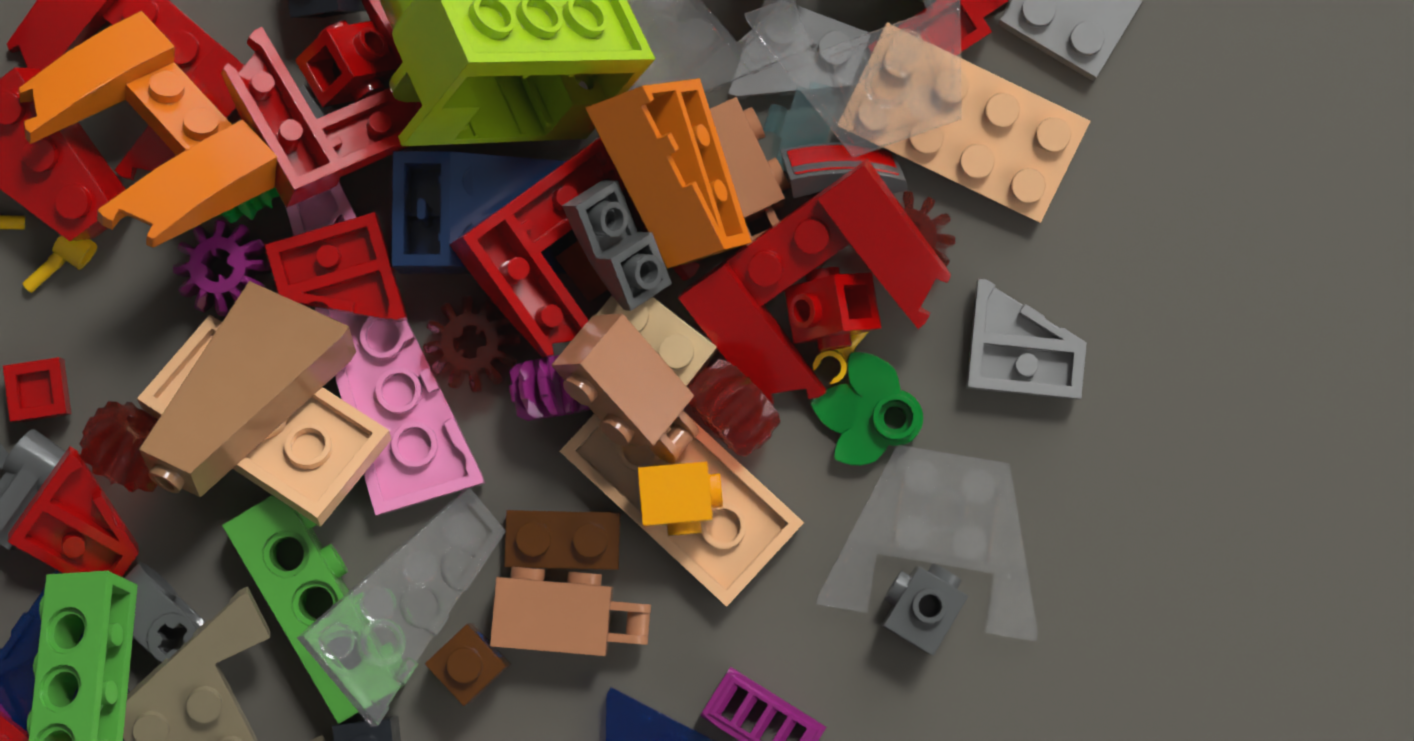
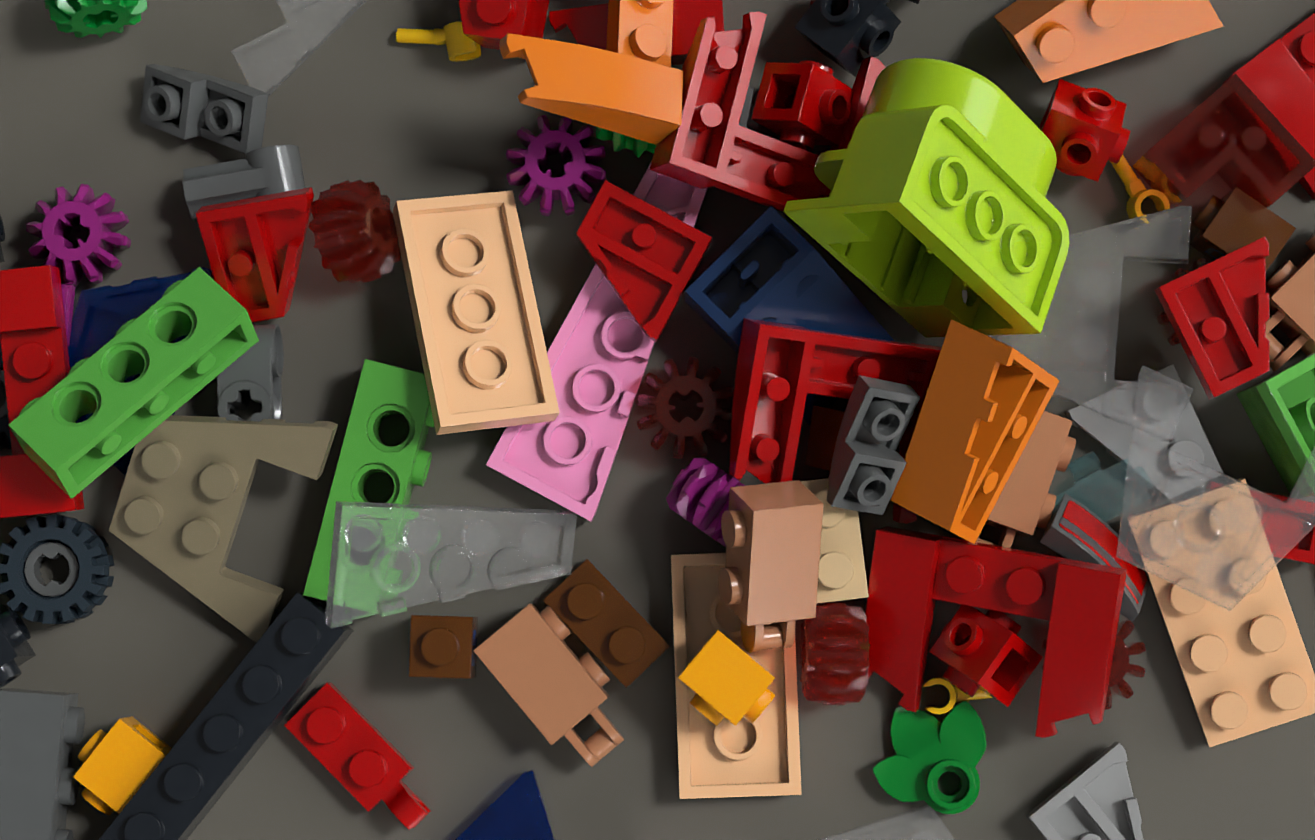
camera: 45 degrees right, 0 degrees up
red plate [3,357,72,423] -> none
medium nougat slope [139,281,356,497] -> none

